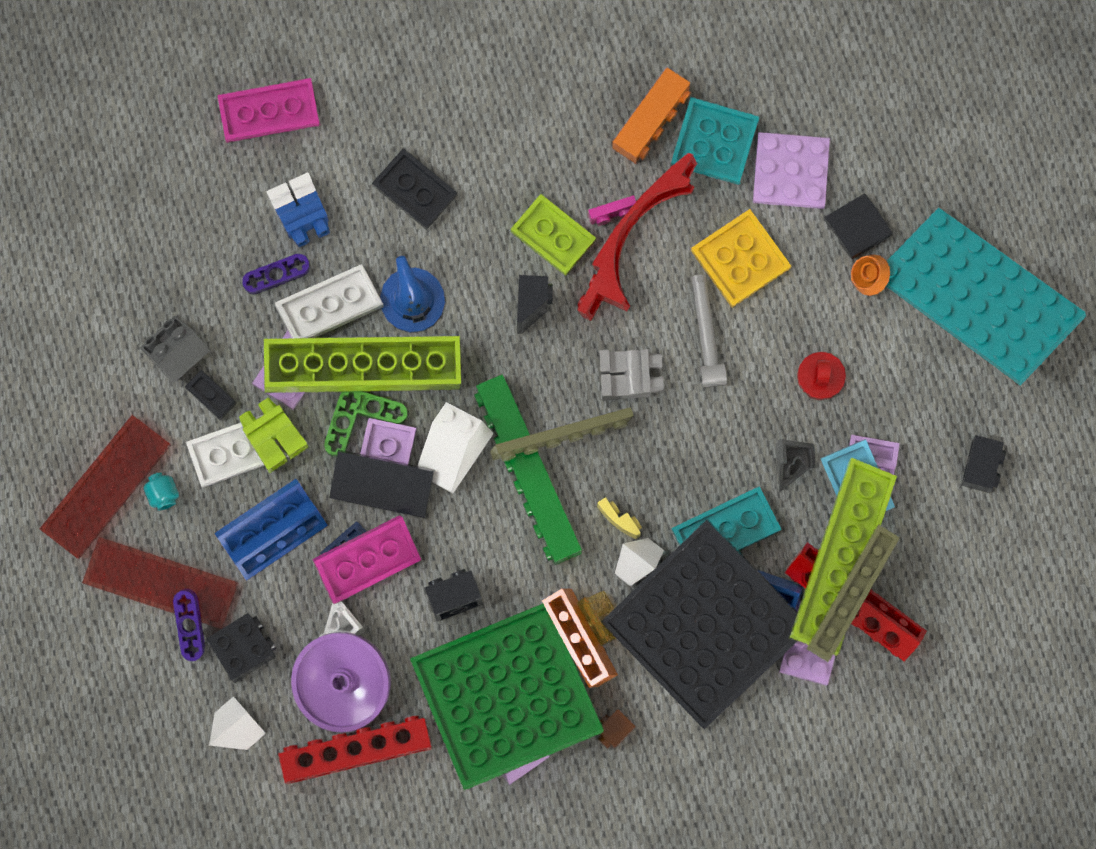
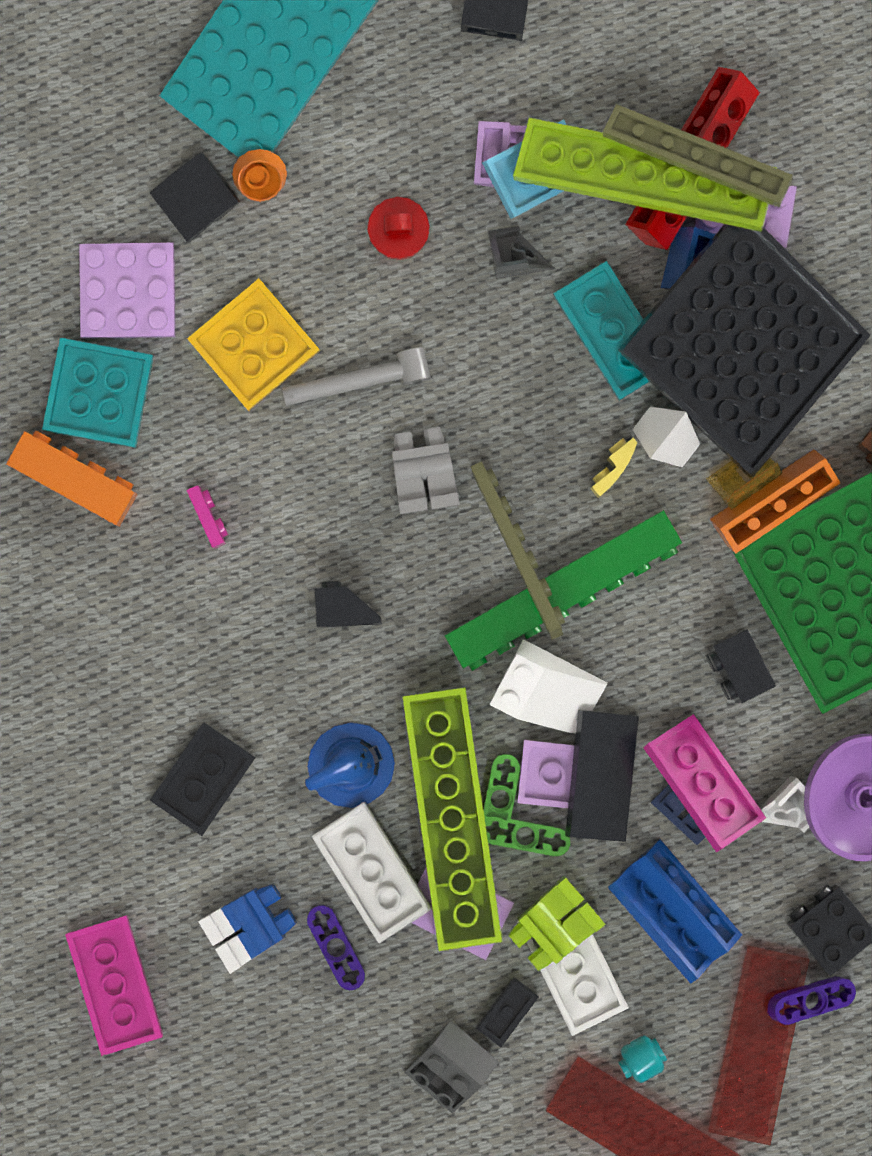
camera: 95 degrees left, 10 degrees up
lime plate [510,194,596,276] -> none
red slope [577,153,697,321] -> none

